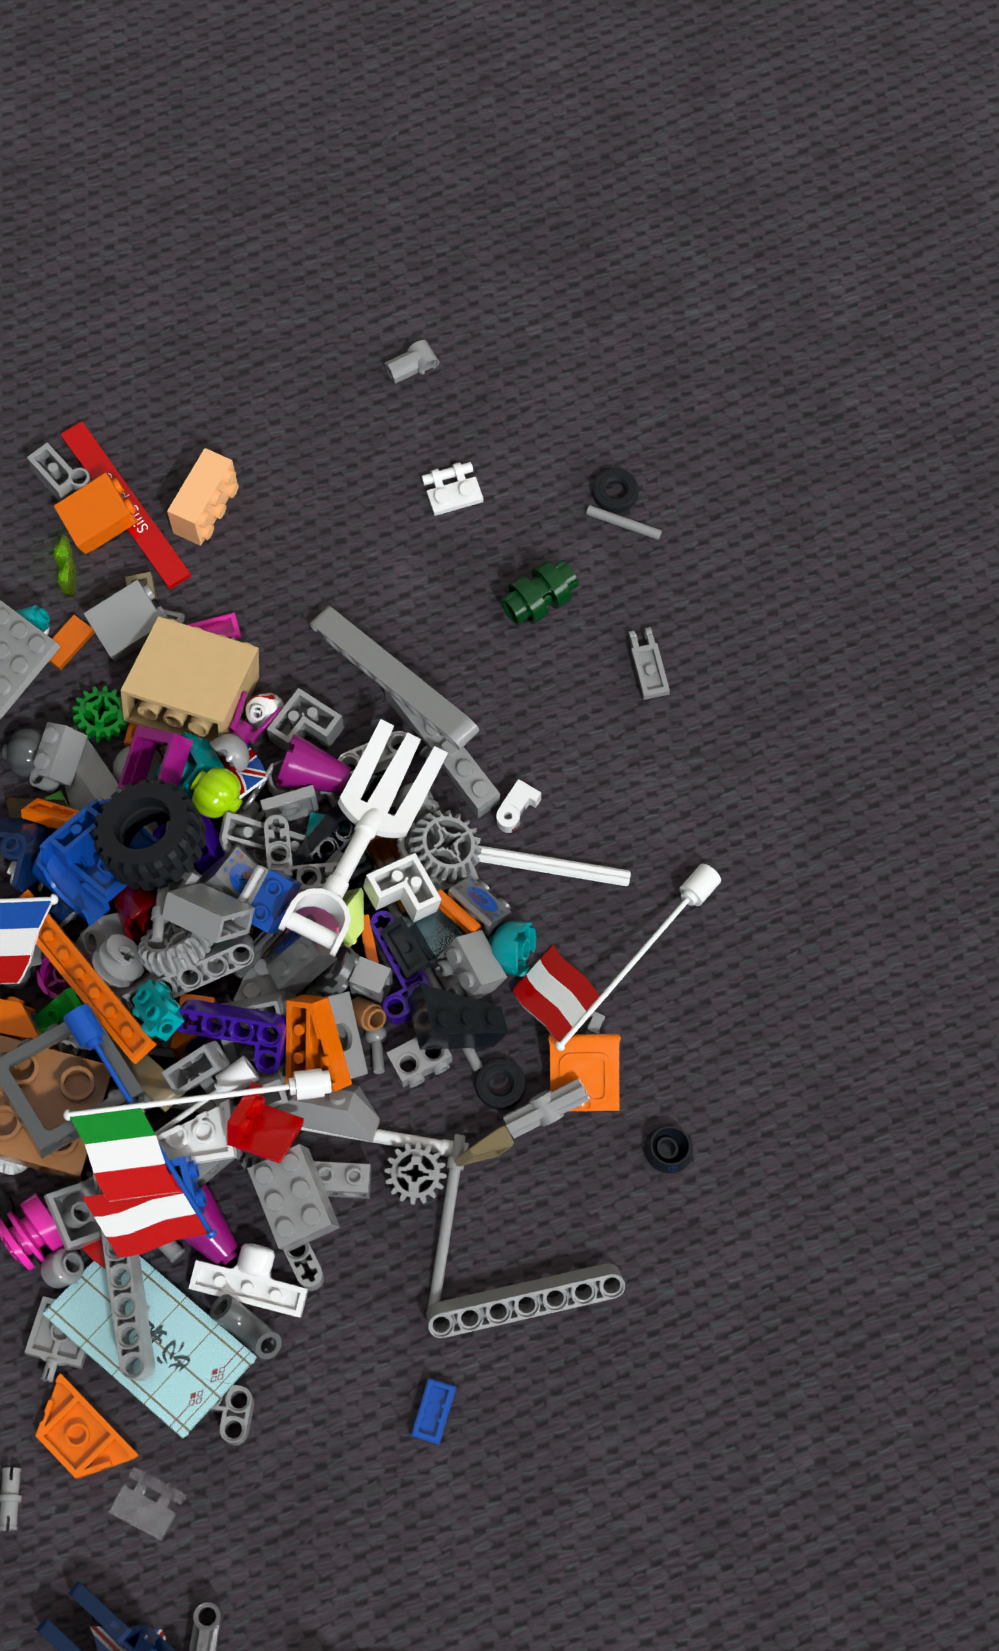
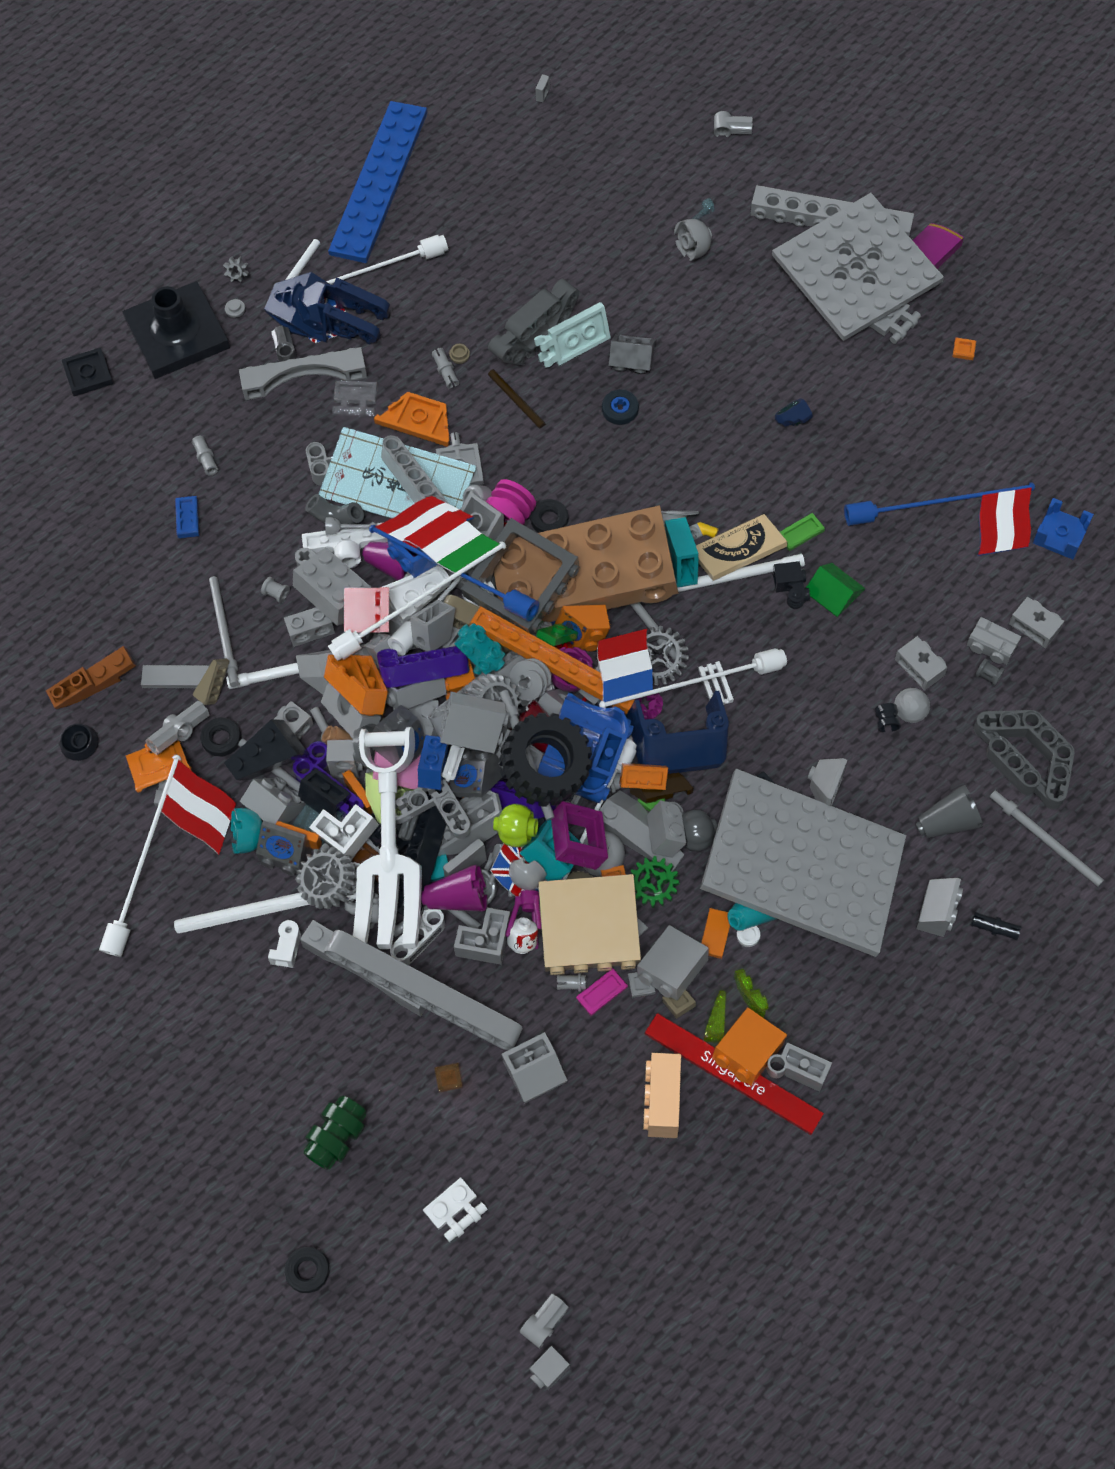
camera: 160 degrees right, 5 degrees down
light grey gear [385,1142,447,1205] -> none
light grey beam [426,1263,625,1338] -> none
light grey bar [586,505,662,540] -> none
light grey hinge [628,627,670,700] -> none
none -> dark orange slope [46,646,136,709]
none -> light grey tile [141,665,209,688]
none -> light grey pin [192,436,218,476]
none -> light grey arch [239,347,367,400]
none -> light grey bush [261,577,290,603]
none -> light grey hinge [325,517,377,535]
none -> clear orange tile [435,1063,463,1093]
none -> light grey slope [502,1032,567,1104]
none -> light grey brick [530,1346,570,1390]
none -> clear neon green slope [704,990,726,1043]

